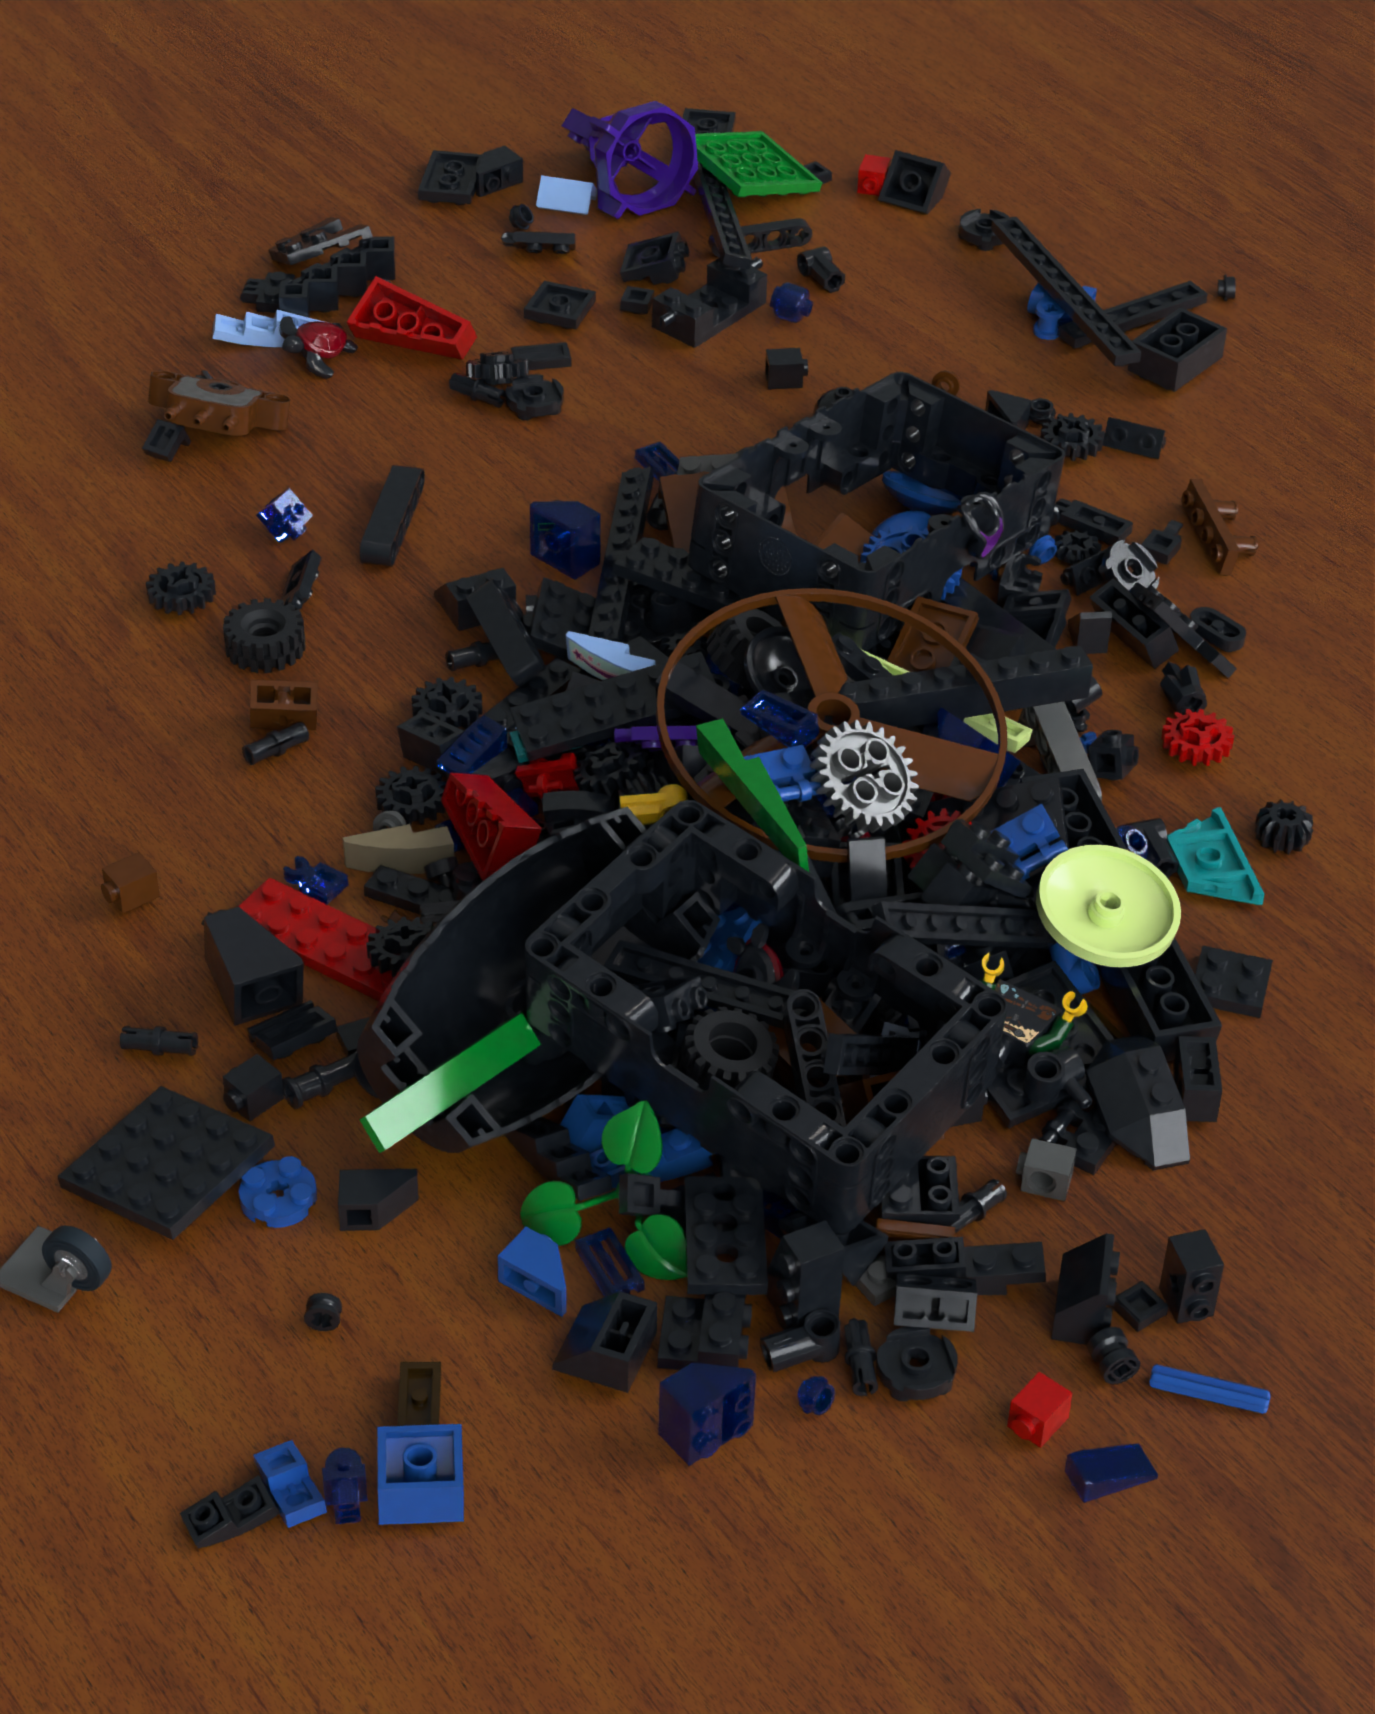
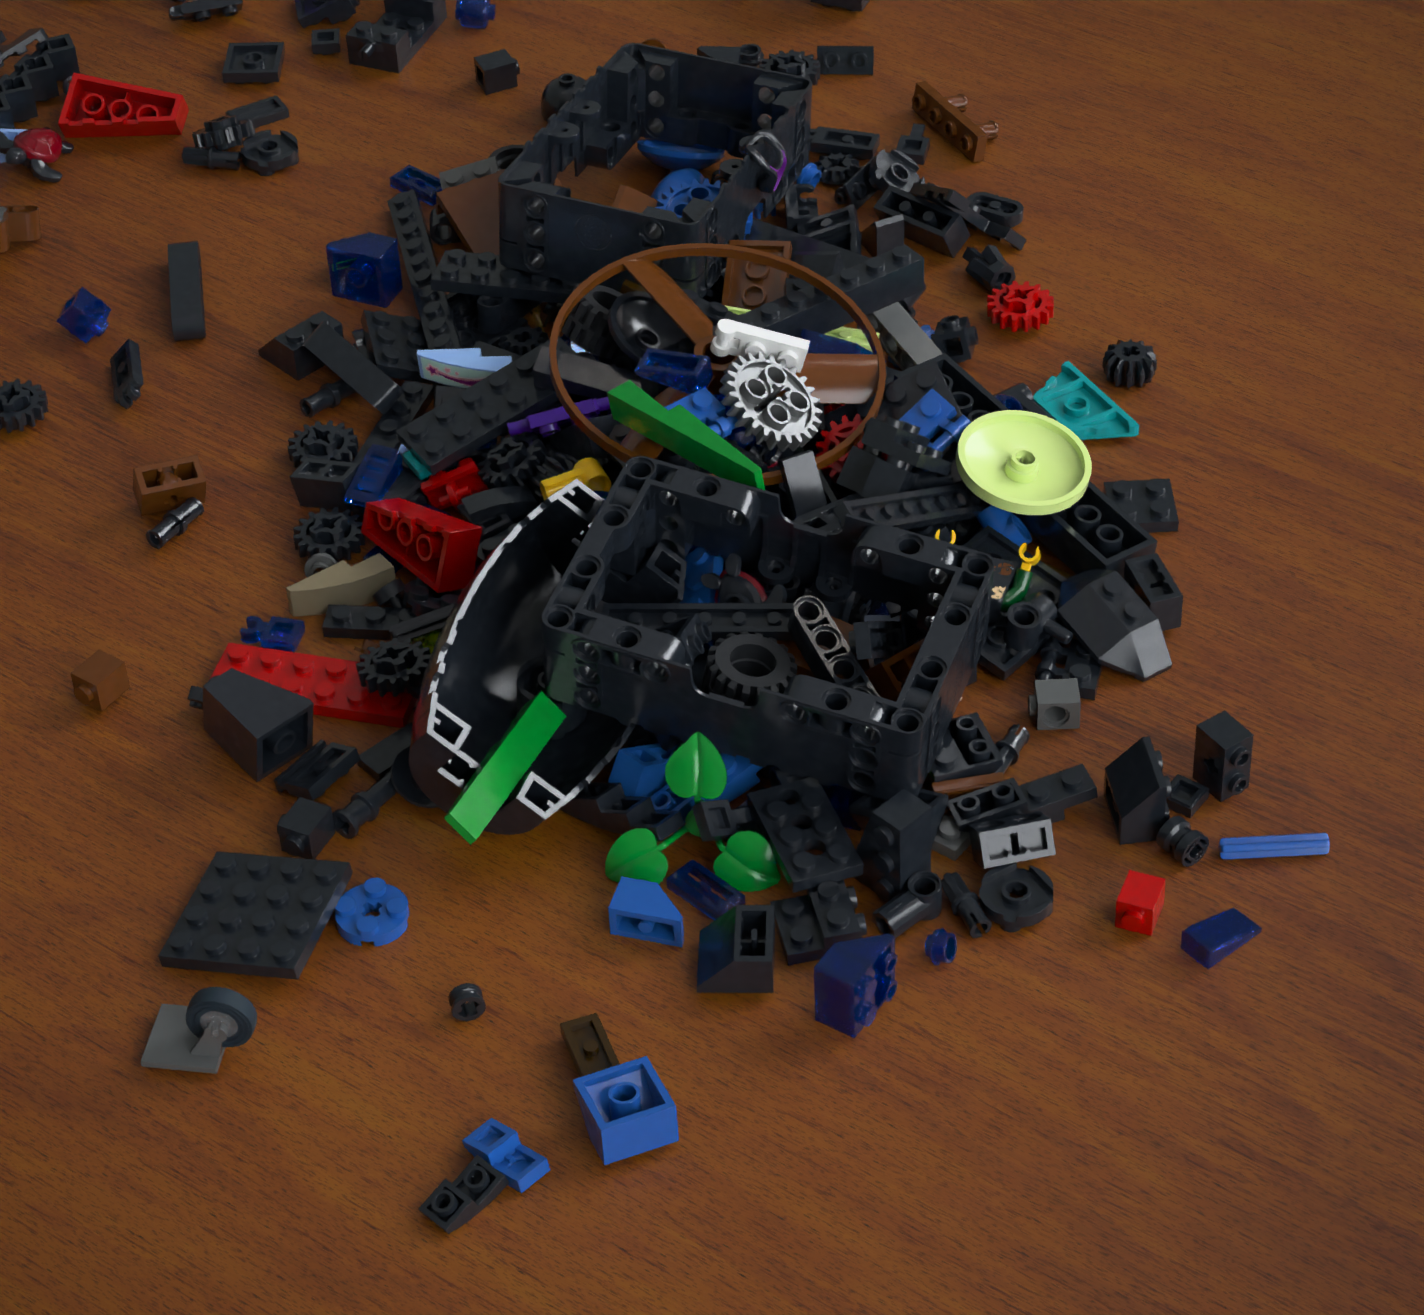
camera: 15 degrees left, 0 degrees up
black pin [120,1026,198,1056] -> none
black tyre [223,598,306,673] -> none
clear blue hips [322,1448,368,1524] -> none
black slope [338,1168,419,1231] -> none
none -> white plate [710,319,810,373]

